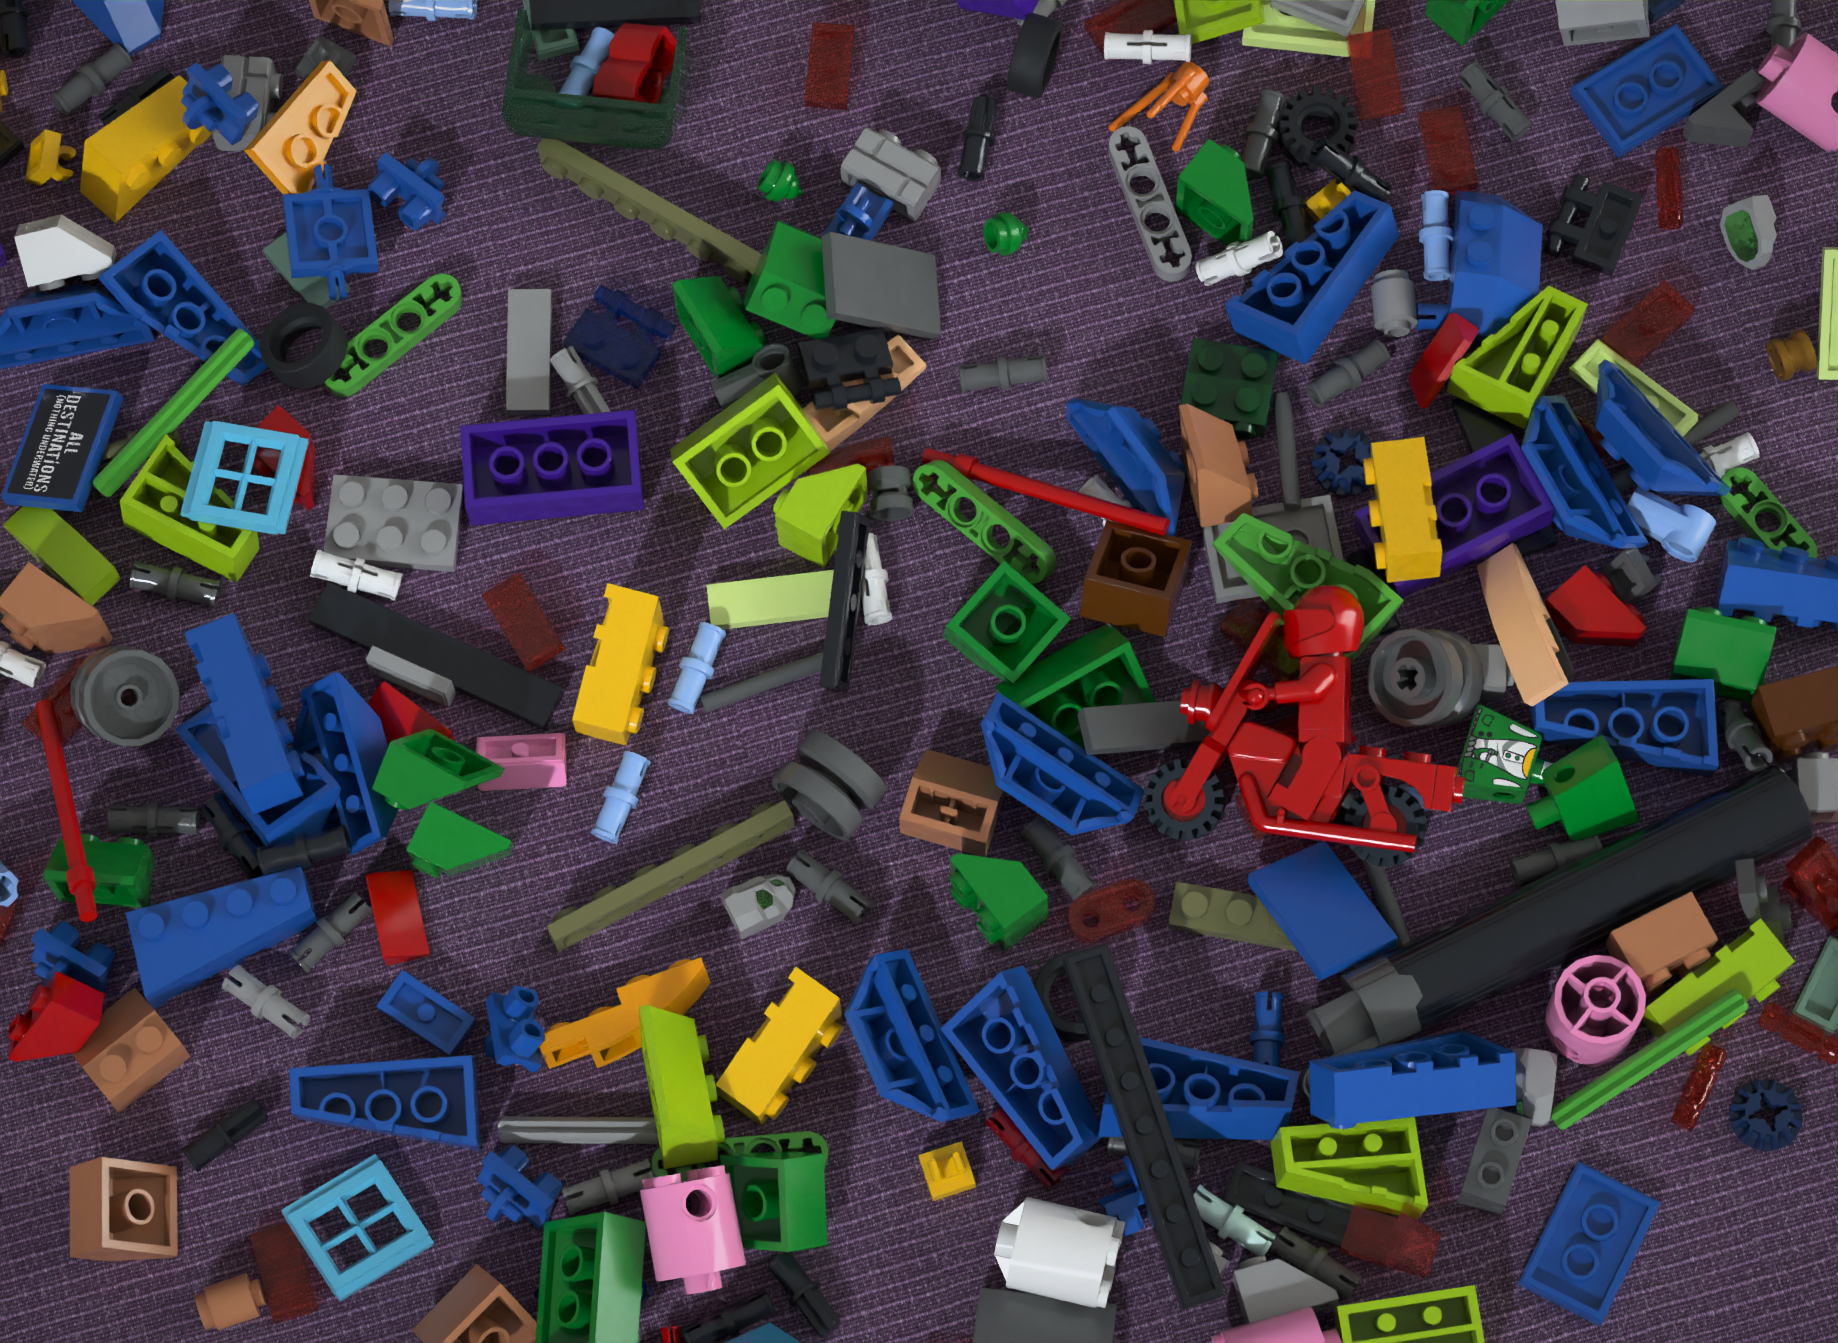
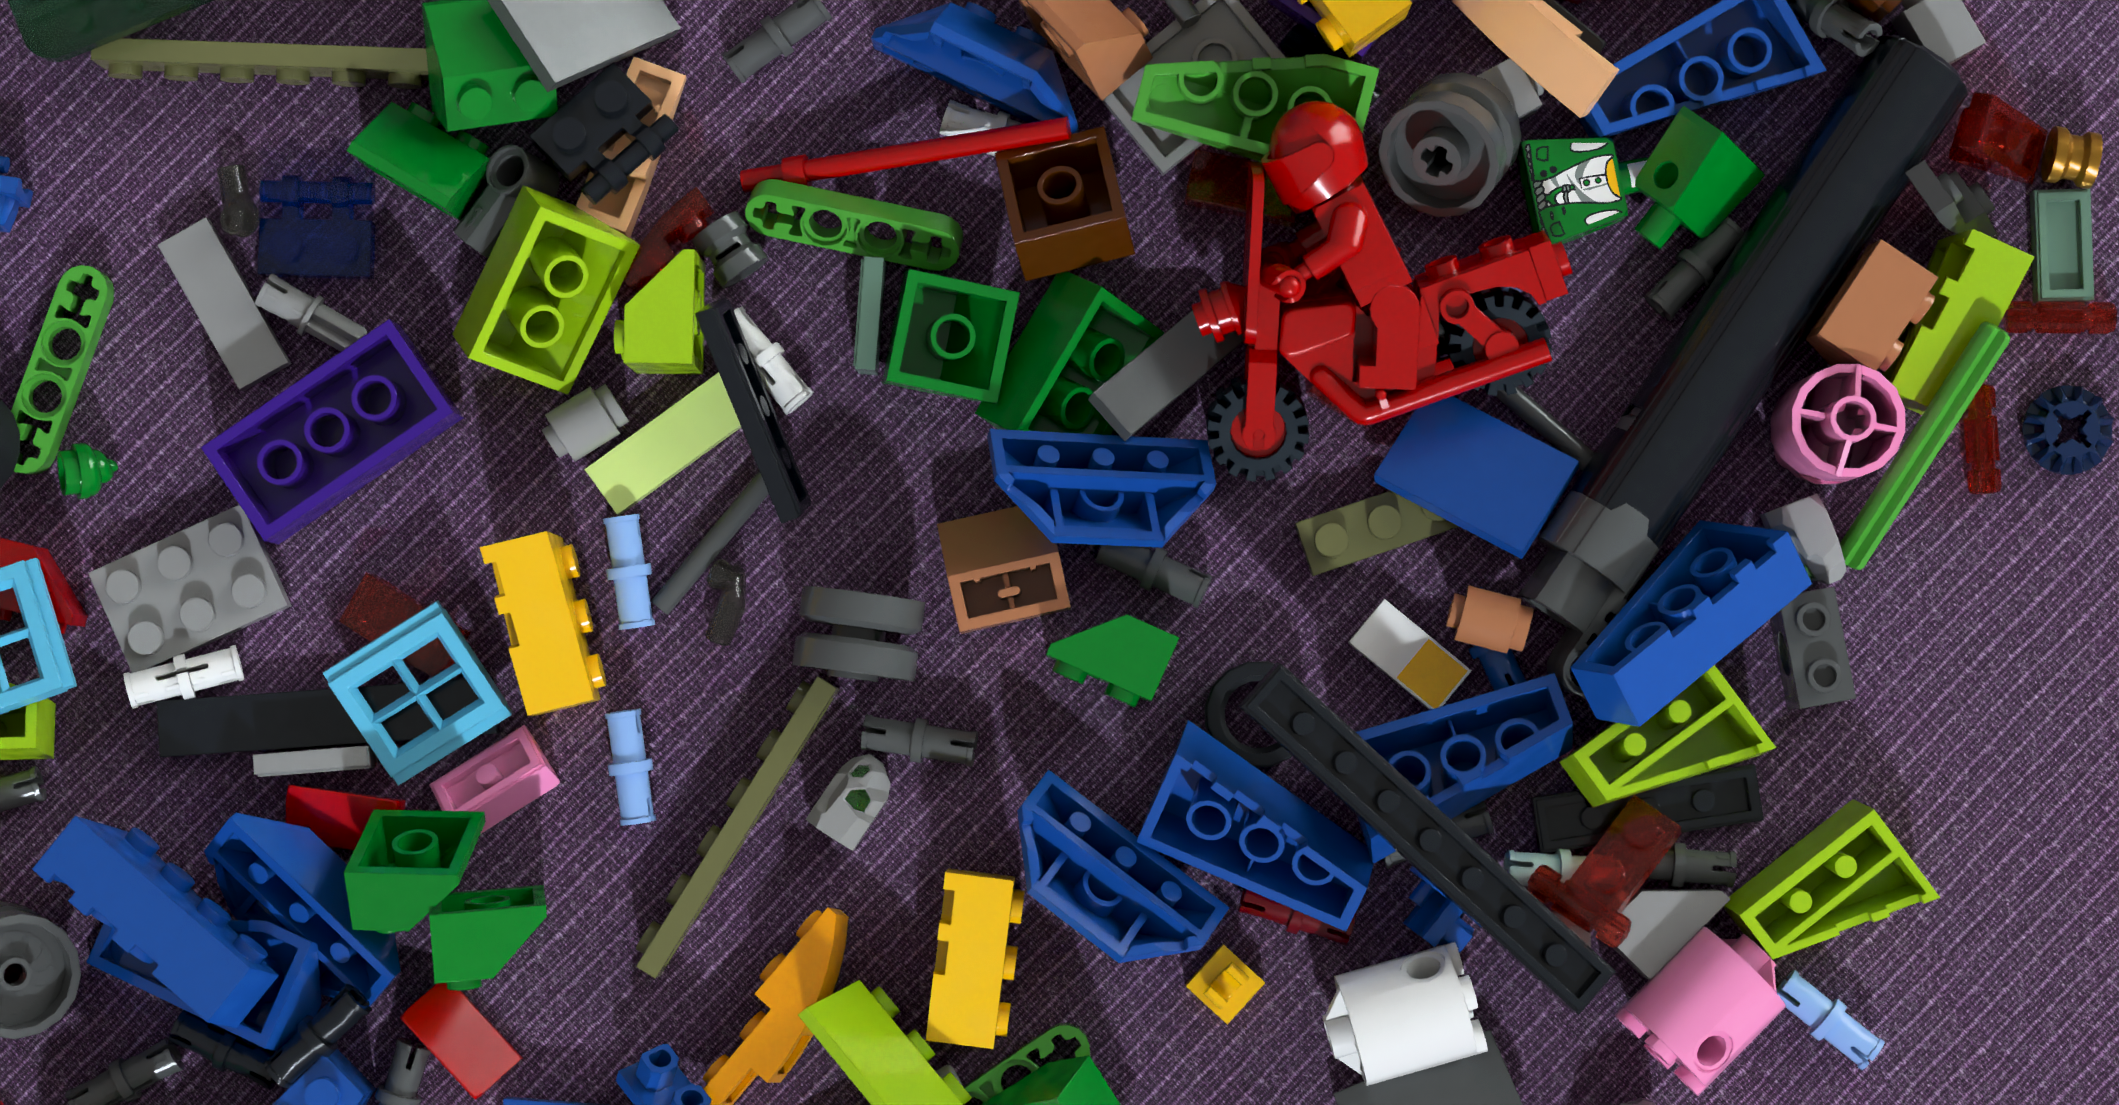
camera: 30 degrees left, 15 degrees up
clear red plate [1068,879,1155,943] -> none
clear red slope [1339,1205,1441,1279] -> none
blue tile [1517,1161,1661,1327] -> none
none -> green plate [57,443,118,500]
none -> clear smoke arm [217,165,261,238]
none -> medium azure piece [323,600,513,786]
none -> light grey brick [542,383,630,462]
none -> clear smoke arm [705,559,746,646]
none -> sand green tile [853,256,886,375]
none -> white tile [1348,599,1472,710]
none -> nougat brick [1446,585,1534,654]
none -> clear red axle [1527,865,1632,948]
none -> clear red plate [1567,795,1681,922]

